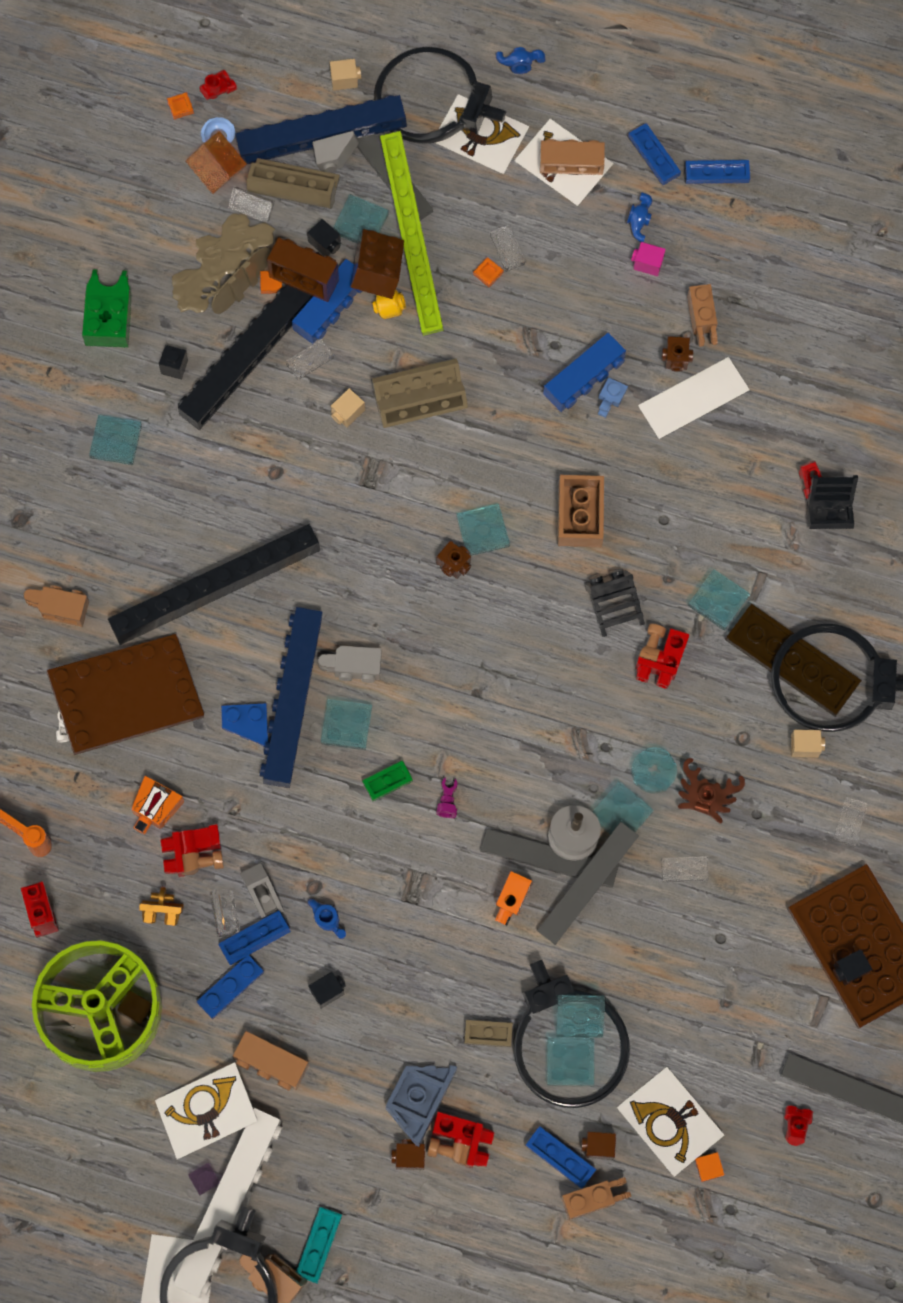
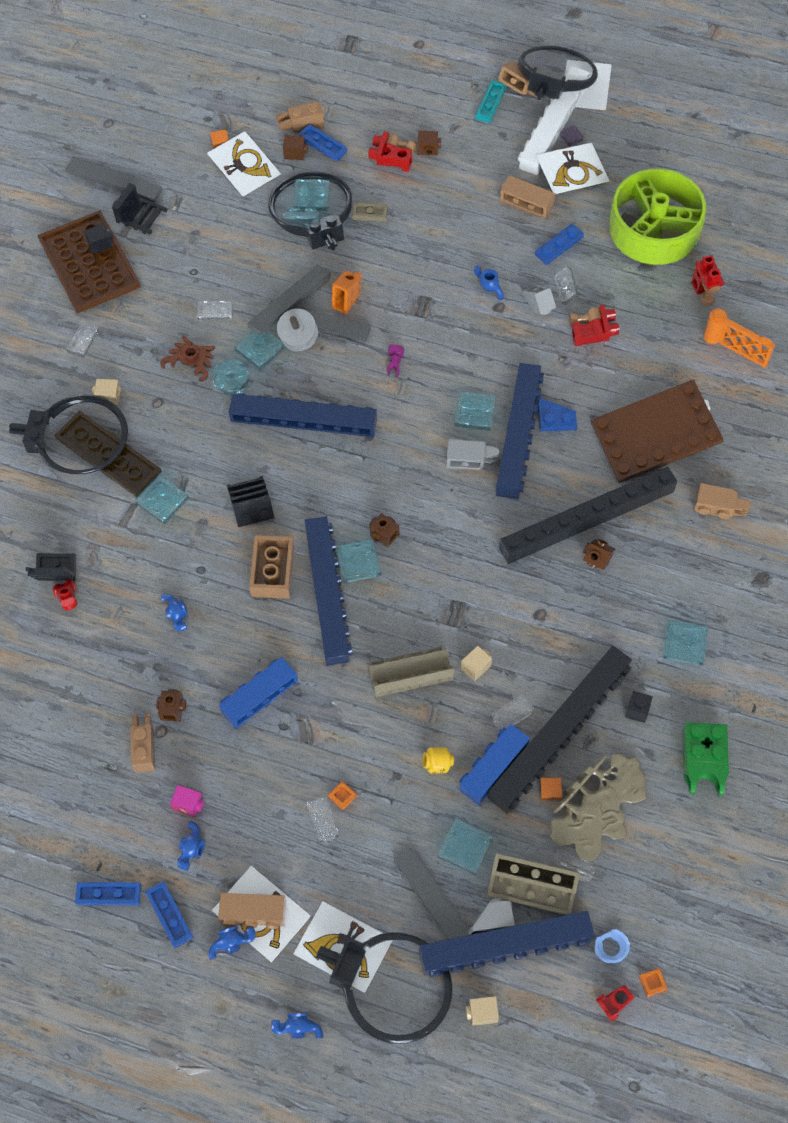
camera: 175 degrees left, 10 degrees down
orange torso [132,776,184,835] -> none
pearl gold hips [139,887,184,926] -> none
clear orange slope [185,131,247,195] -> none
blue plate [218,911,291,965] -> none
reddish brown brick [267,237,339,302] -> none
black brick [307,219,341,256] -> none
black brick [308,971,346,1009] -> none
reddish brown brick [351,229,404,299] -> none
green plate [362,760,413,802] -> none
lime plate [380,131,444,336] -> none
sand blue wing [386,1066,457,1147] -> none
medium blue plate [598,377,628,418] -> none
red hips [636,624,690,689] -> none
white sticker [638,357,749,439] -> none
red plate [784,1106,813,1146] -> none
none -> black plate [112,183,168,235]
none -> blue piece [161,594,189,631]
none -> blue piece [209,927,256,960]
none -> dark blue brick [229,393,377,437]
none -> dark blue brick [304,516,353,666]
none -> reddish brown brick [583,539,615,570]

